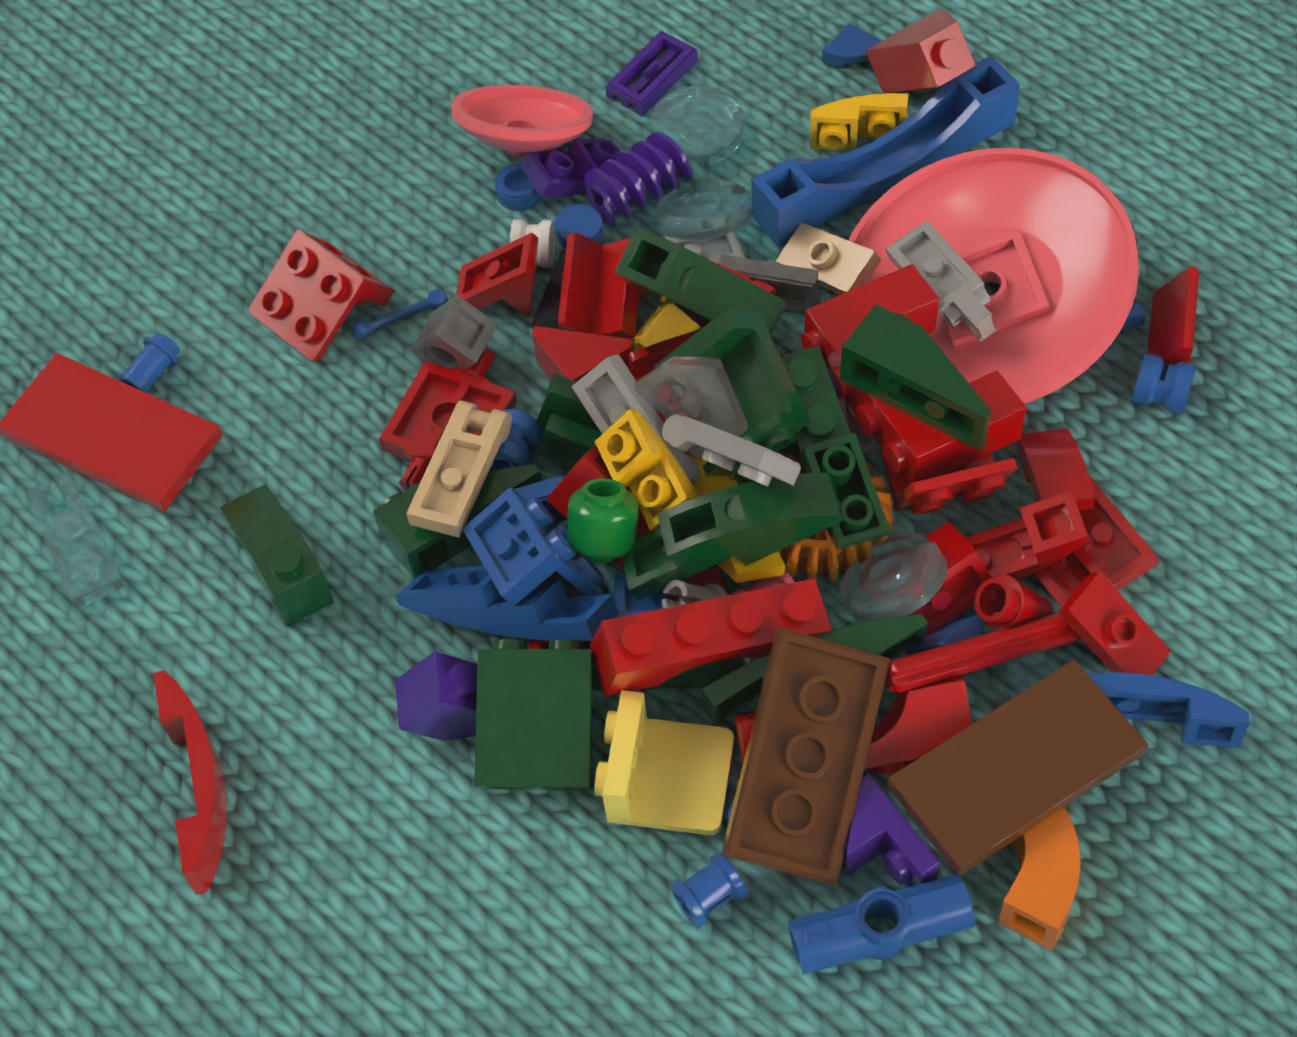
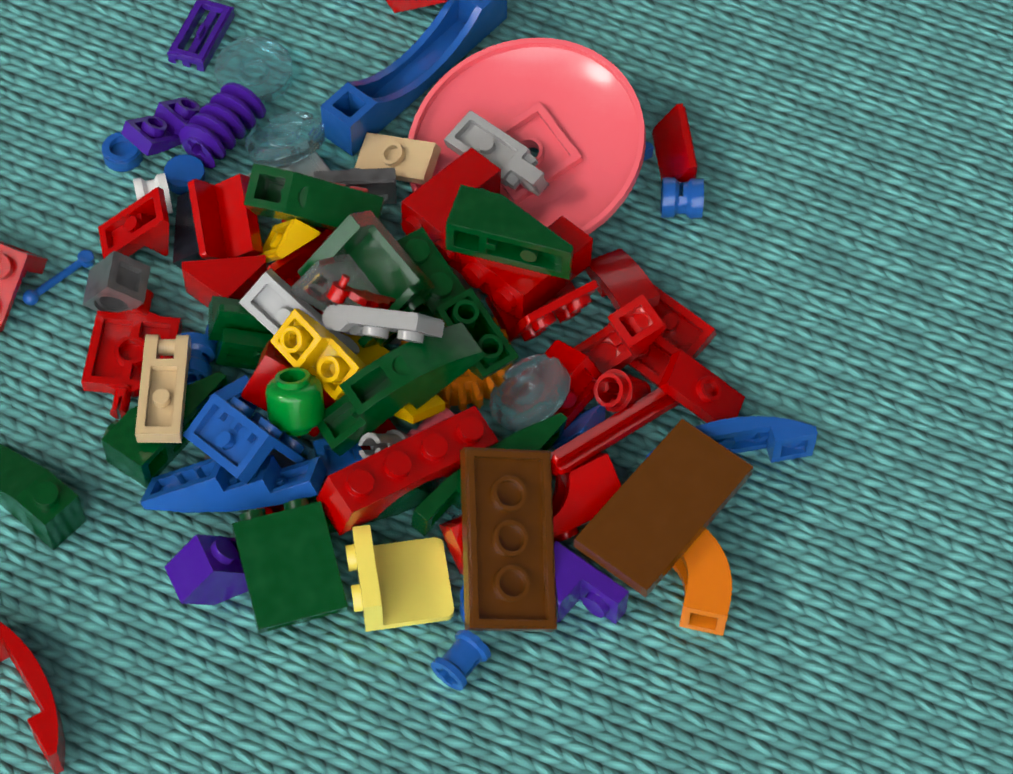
camera: 25 degrees left, 0 degrees up
coral dish [451,85,593,157] -> none
blue piece [788,874,975,975] -> none
yellow slope [810,93,908,151] -> none
none -> red piece [327,274,396,309]

